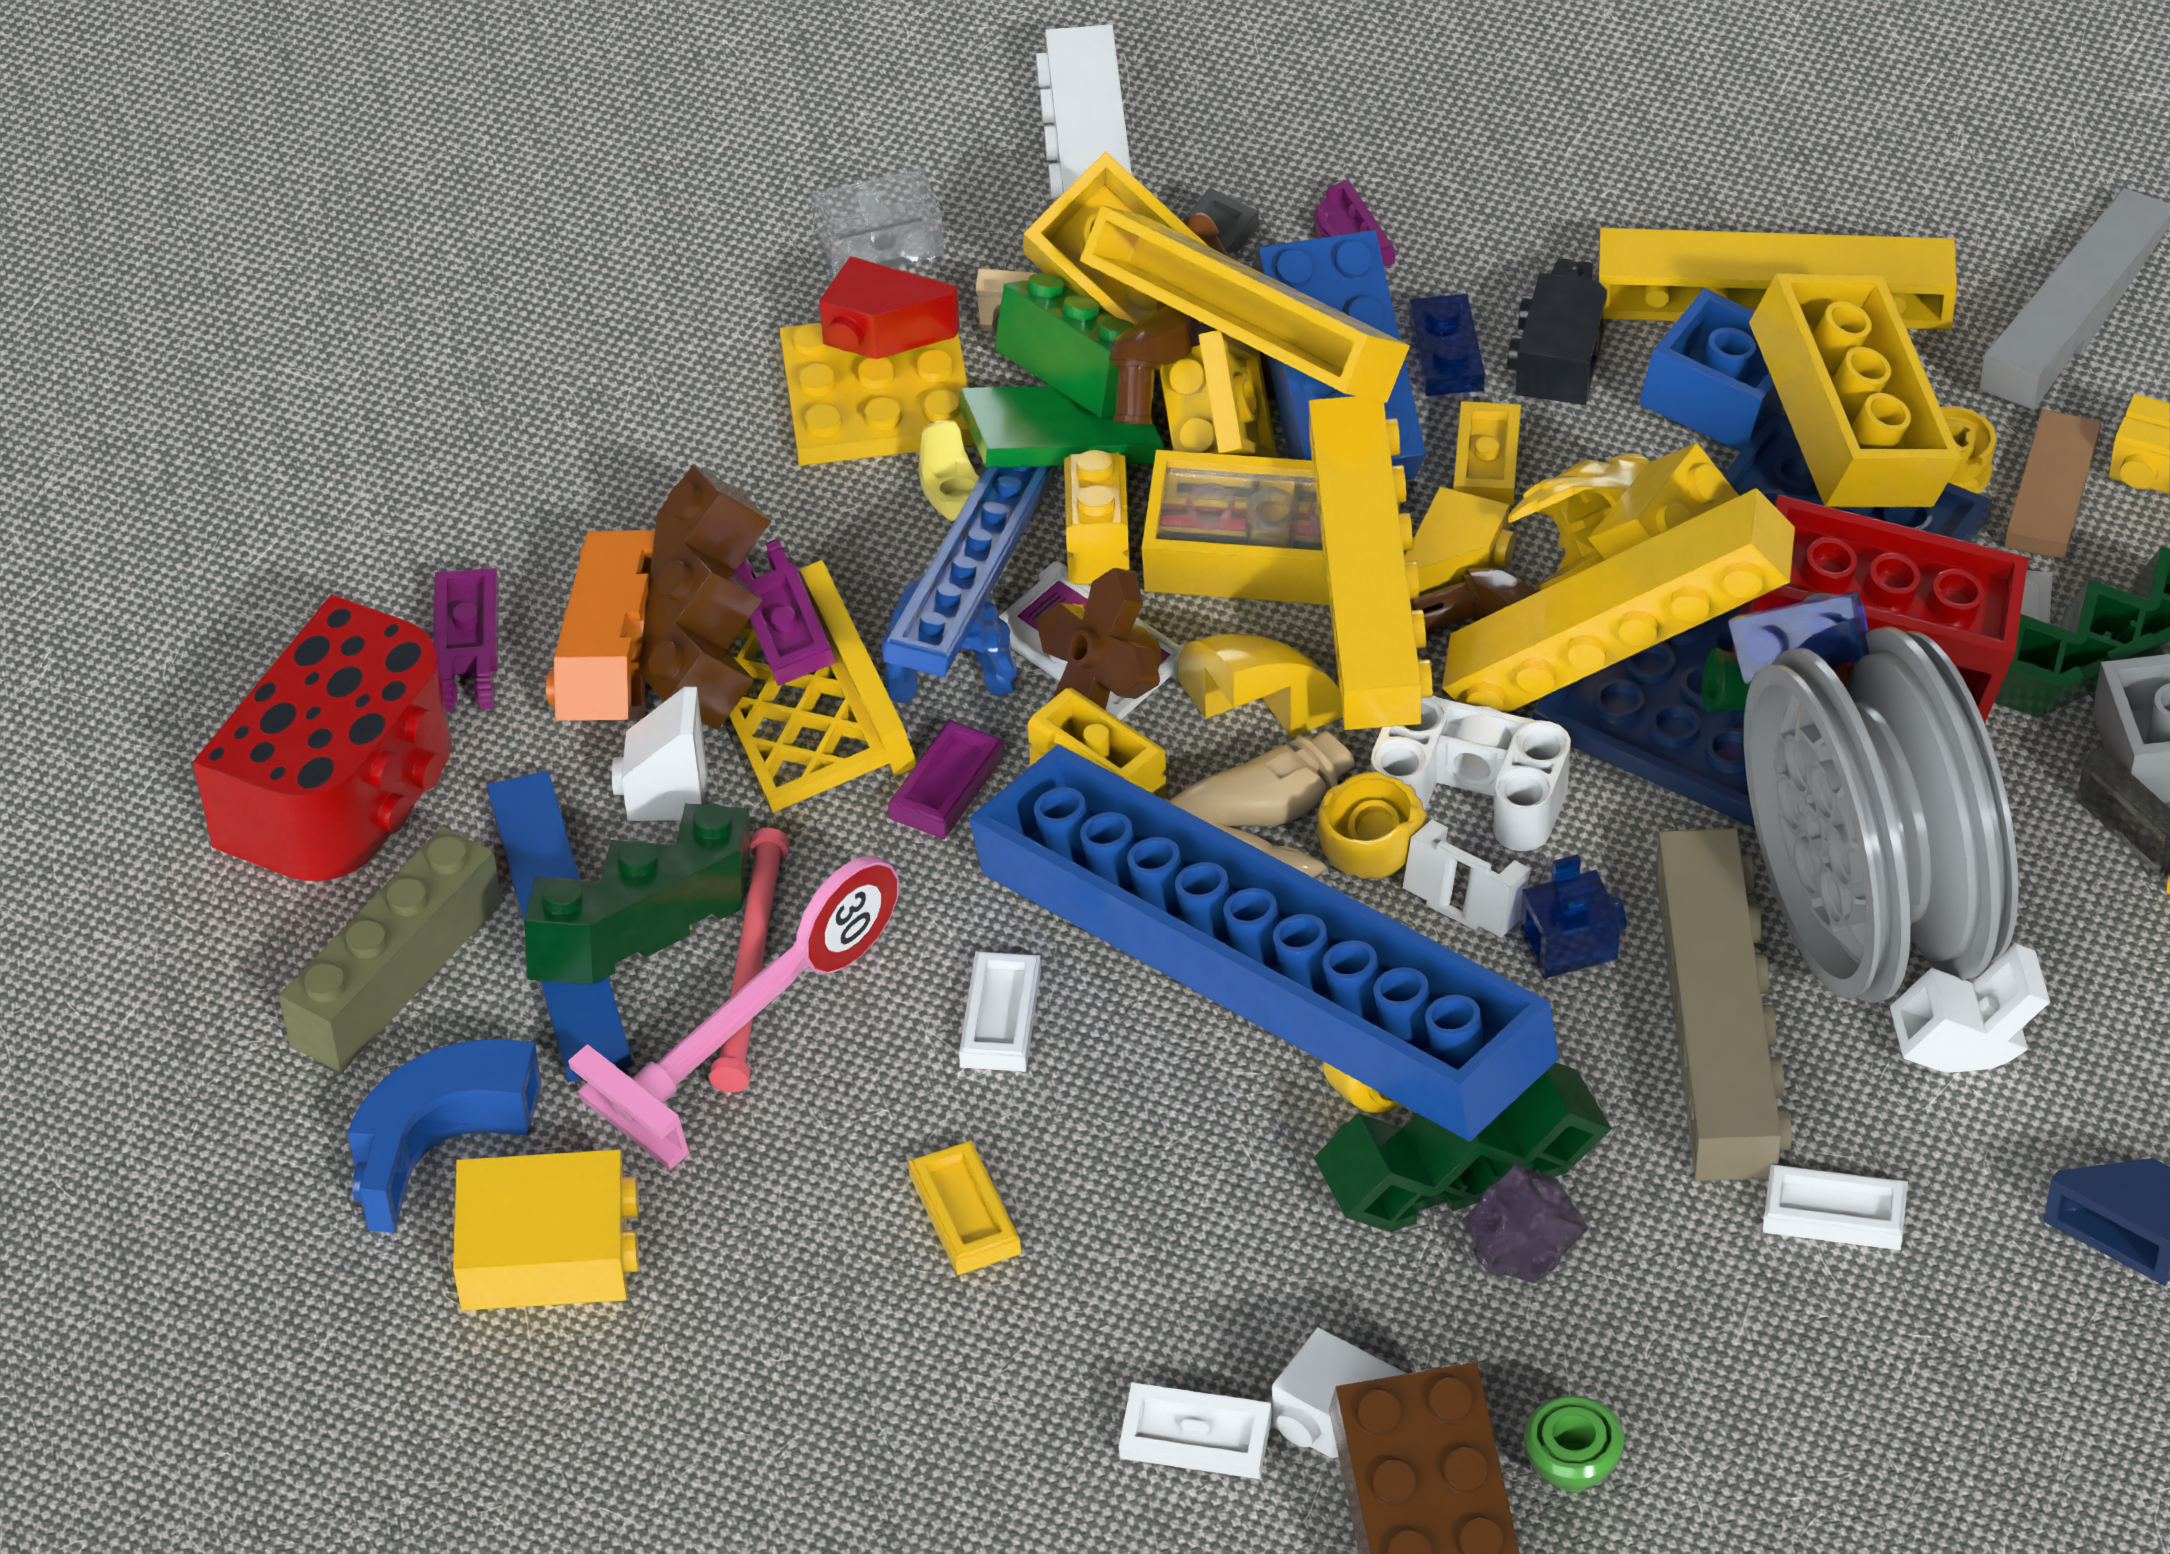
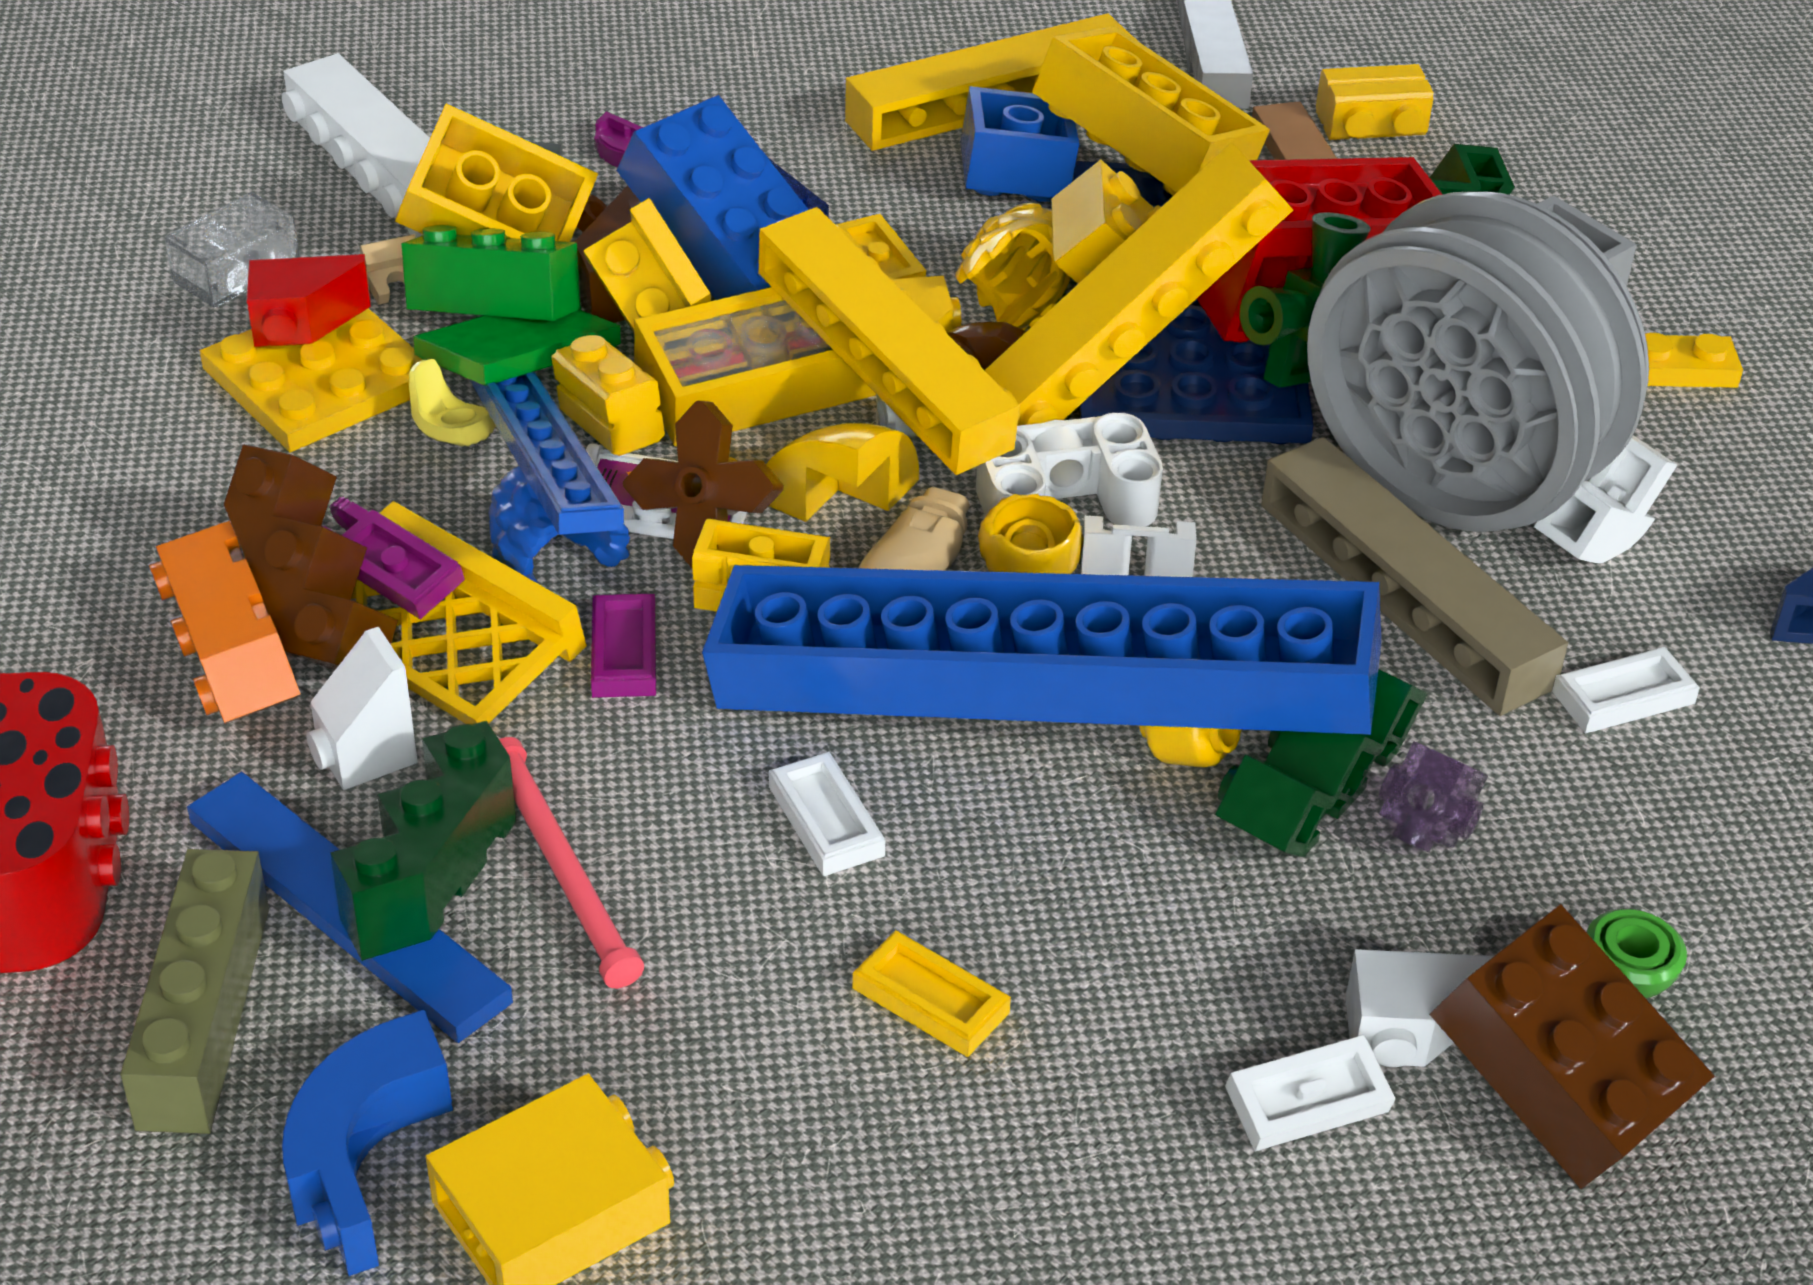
camera: 35 degrees left, 5 degrees down
magenta hinge [433,568,499,712] -> none
bright pink piece [568,855,899,1170] -> none
yellow brick [1080,205,1410,403] -> none
reddish brown arm [1109,300,1197,425] -> none
black hinge [1507,258,1607,405] -> none
clear blue brick [1520,854,1627,979] -> none
clear blue plate [1728,591,1870,684] -> none

